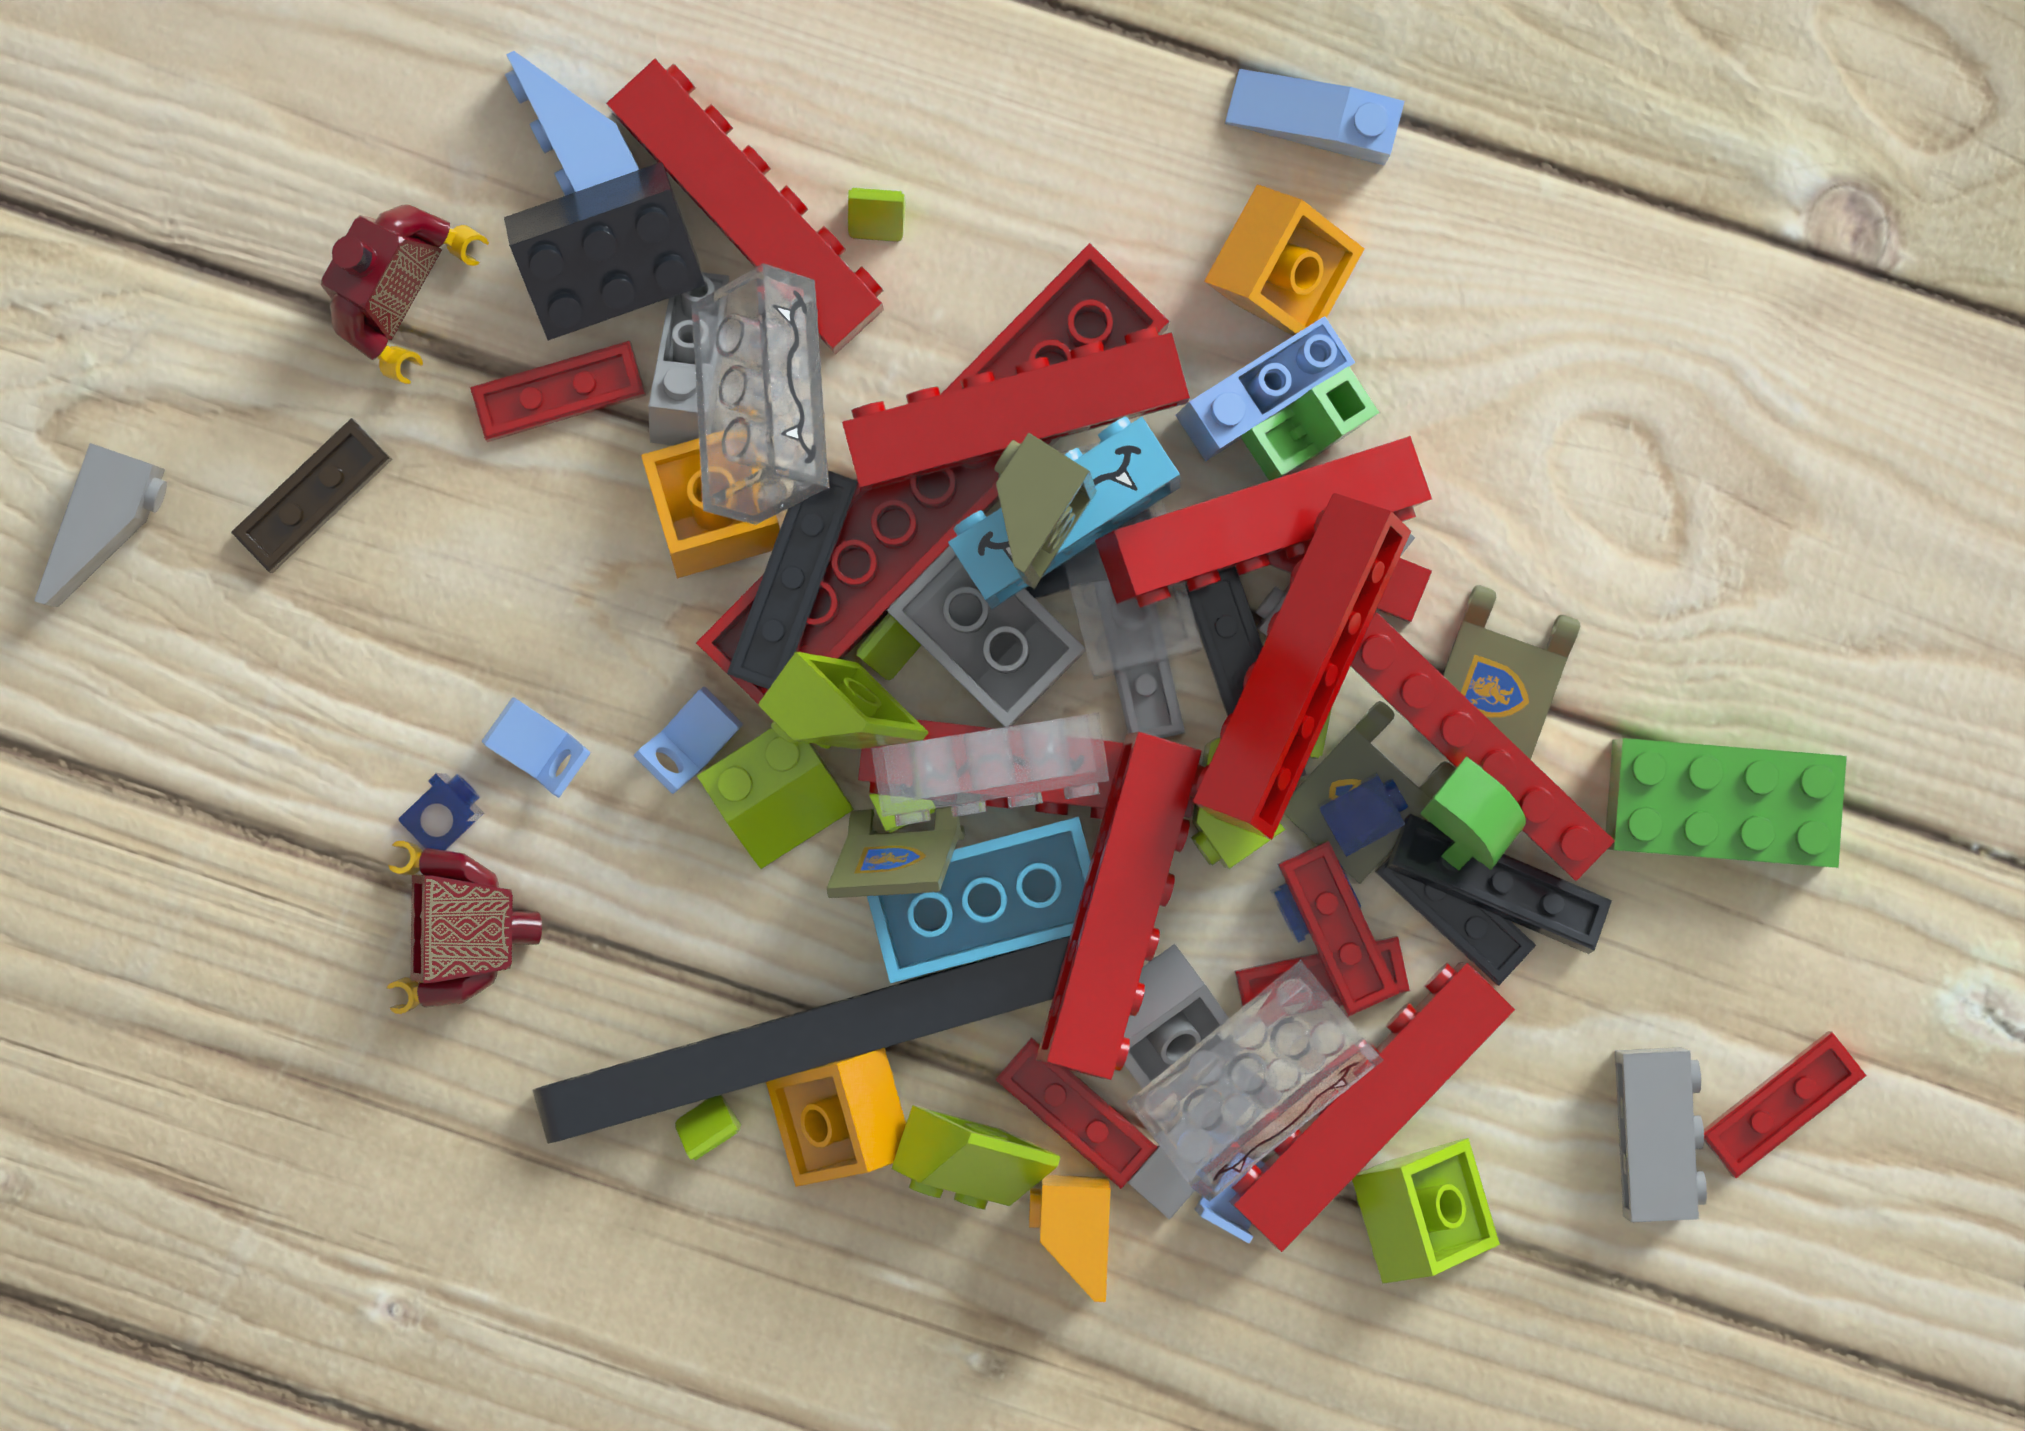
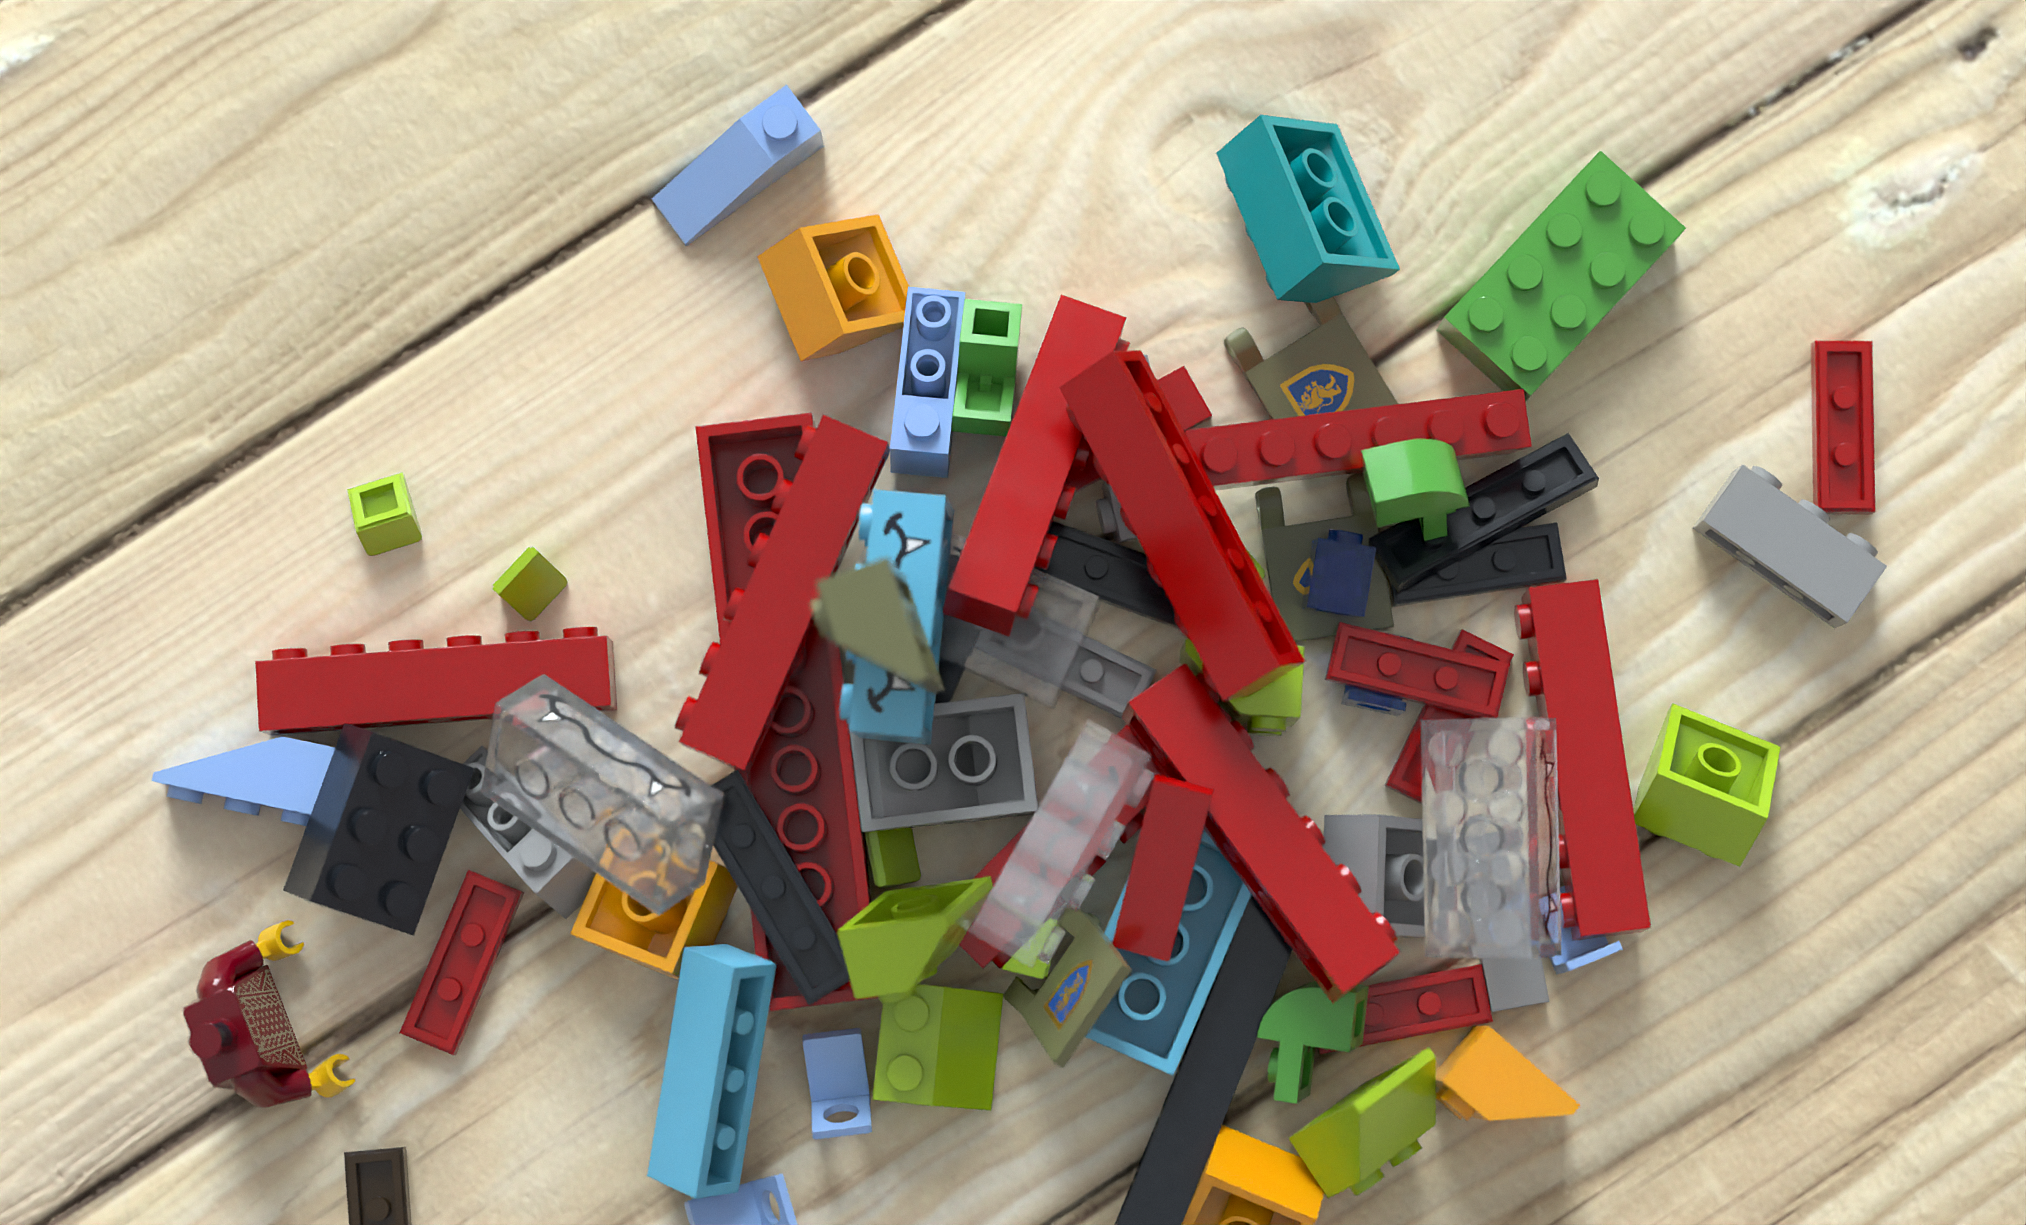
camera: 55 degrees left, 5 degrees down
none -> lime slope [347,472,422,556]
none -> medium azure brick [647,944,776,1199]
none -> red tile [1112,774,1214,962]
none -> teal slope [1216,114,1400,303]
none -> bright green brick [1257,981,1369,1104]

